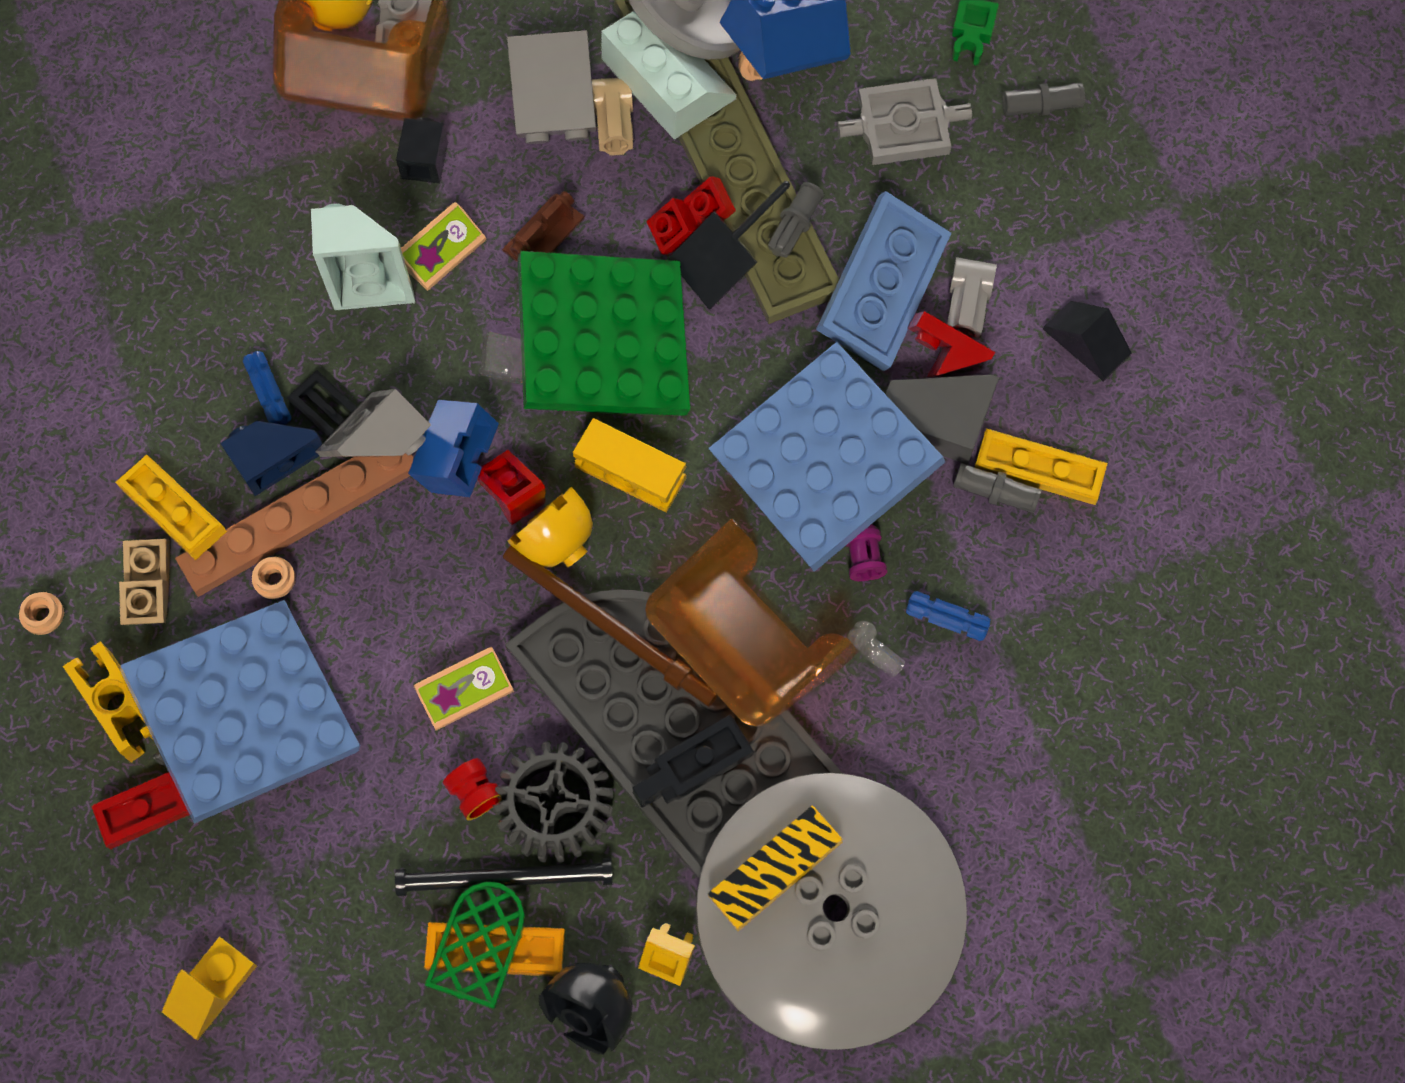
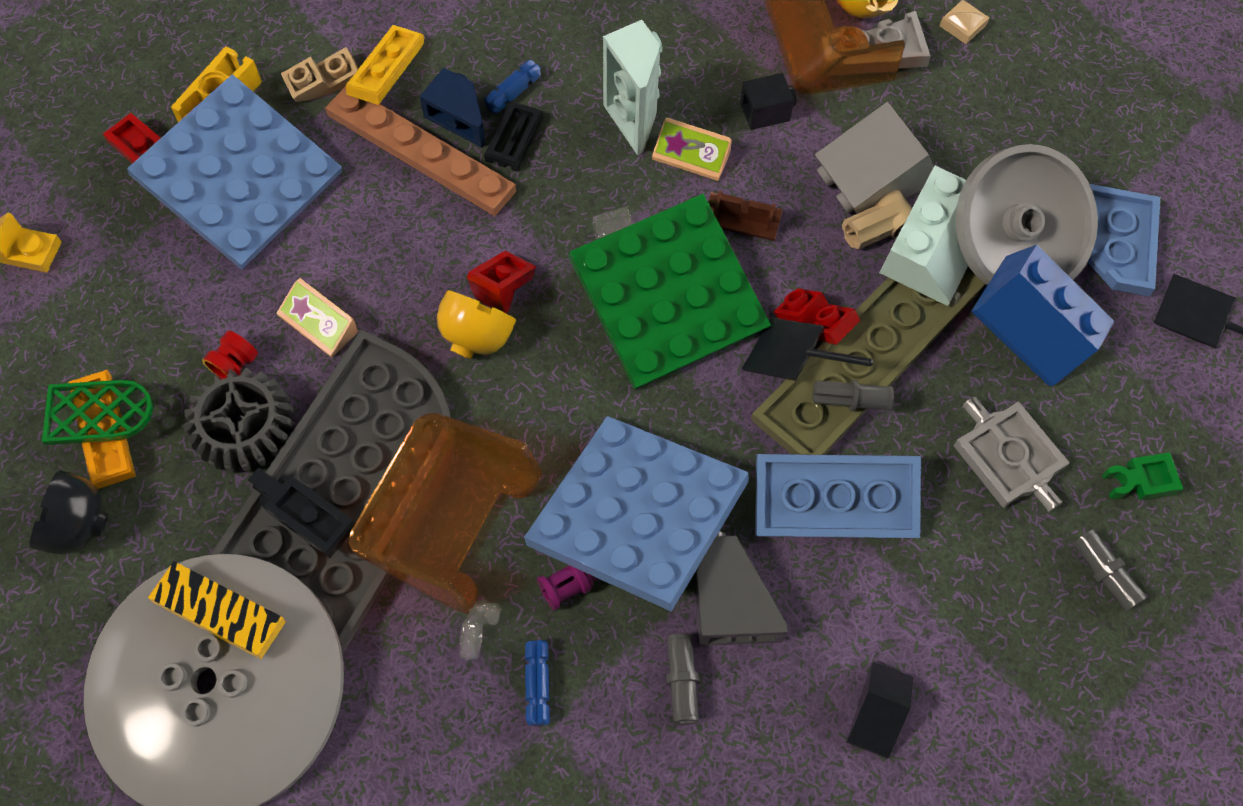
camera: 65 degrees right, 5 degrees down
light nougat plate [19,592,64,635] -> none
light nougat plate [252,557,296,599] -> none
light grey slope [315,389,431,457] -> none
black bar [395,858,613,896] -> none
blue brick [408,400,499,497] -> none
reddish brown bar [503,546,719,707] -> none
yellow piece [573,418,686,513] -> none
yellow tile [638,923,695,986] -> none
red slope [907,311,995,377] -> none
light grey piece [947,257,997,339] -> none
yellow tile [975,428,1108,505] -> none

